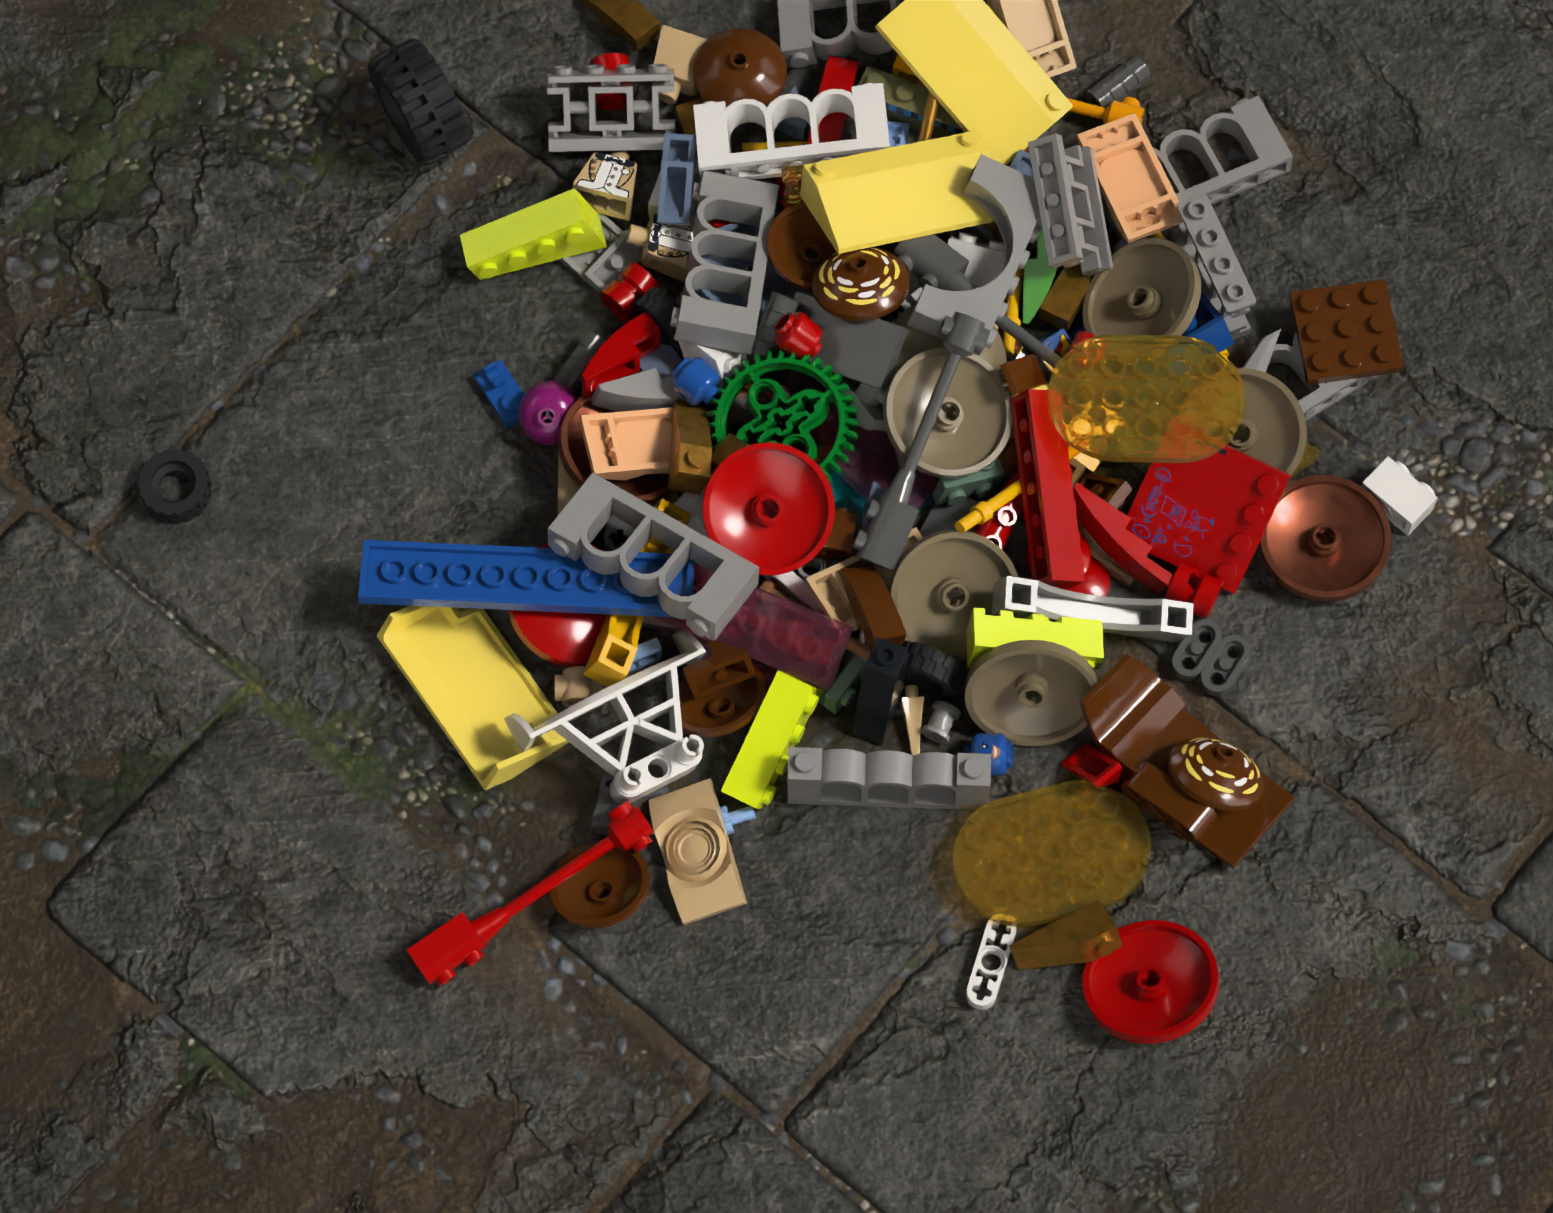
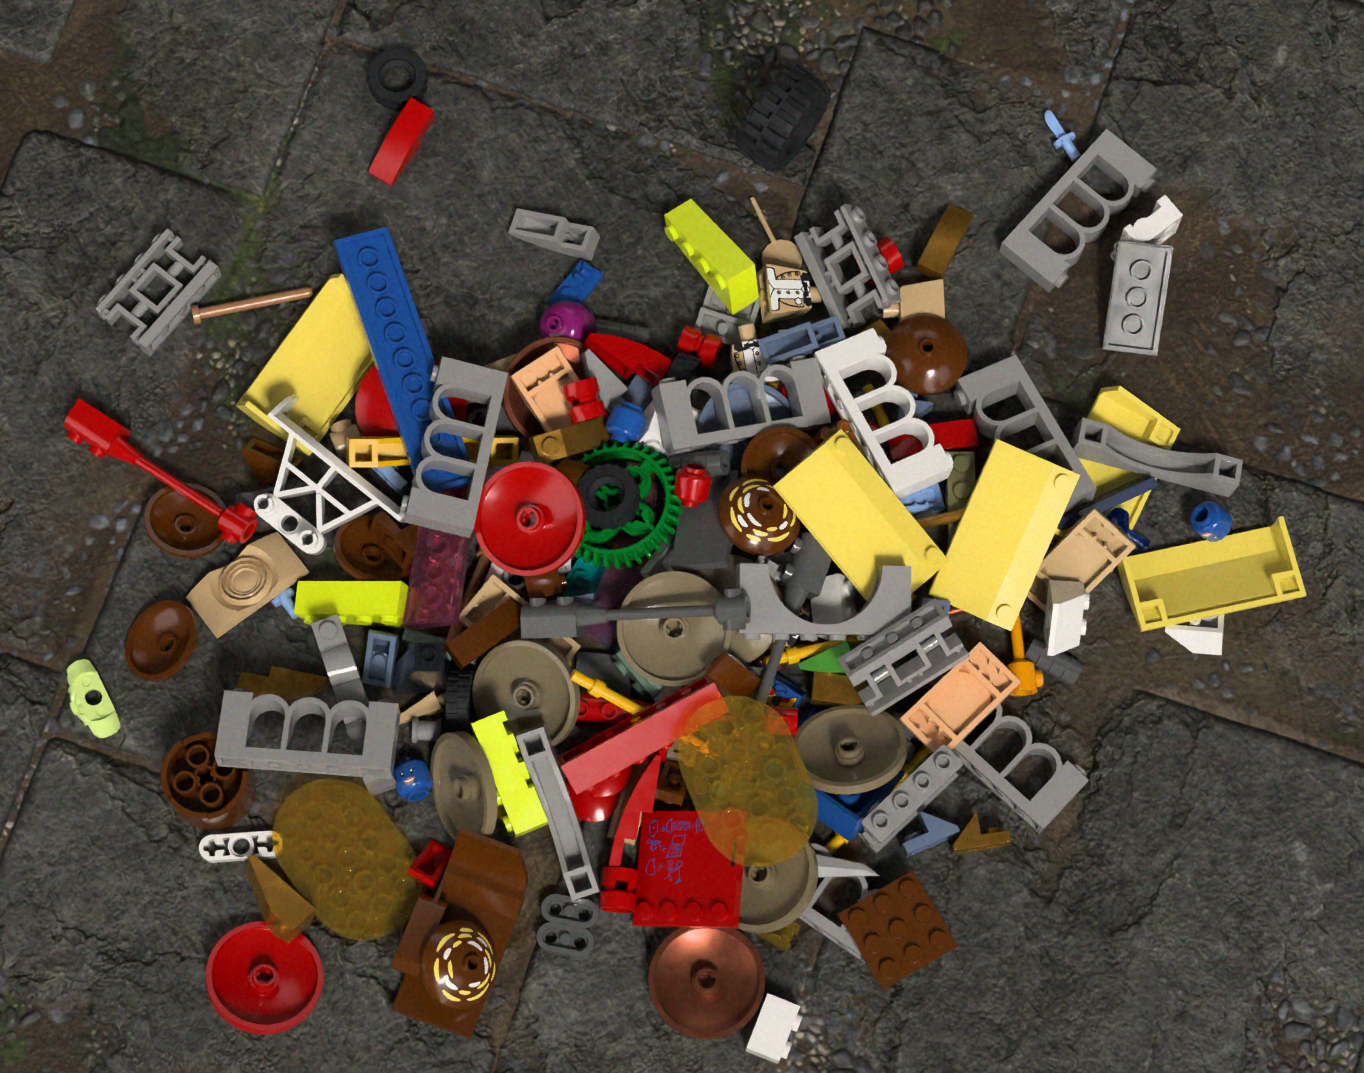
camera: 65 degrees right, 5 degrees up
none -> yellowish green piece [67,659,121,738]
none -> light grey fence [96,228,222,356]
none -> reddish brown dish [125,600,198,682]
none -> reddish brown brick [160,732,256,831]
none -> medium nougat bar [191,287,313,324]
none -> light grey fence [214,688,401,779]
none -> pearl gold slope [237,666,330,701]
none -> reddish brown slope [242,437,304,486]
none -> sand blue slope [362,629,401,688]
none -> red slope [368,97,435,187]
none -> light grey slope [508,208,600,261]
none -> red wheel [561,377,607,424]
none -> black tyre [577,463,641,530]
none -> tan piece [750,197,802,270]
none -> sand blue slope [901,811,960,859]
none -> pearl gold slope [951,812,1011,855]
none -> white slope [1043,580,1090,656]

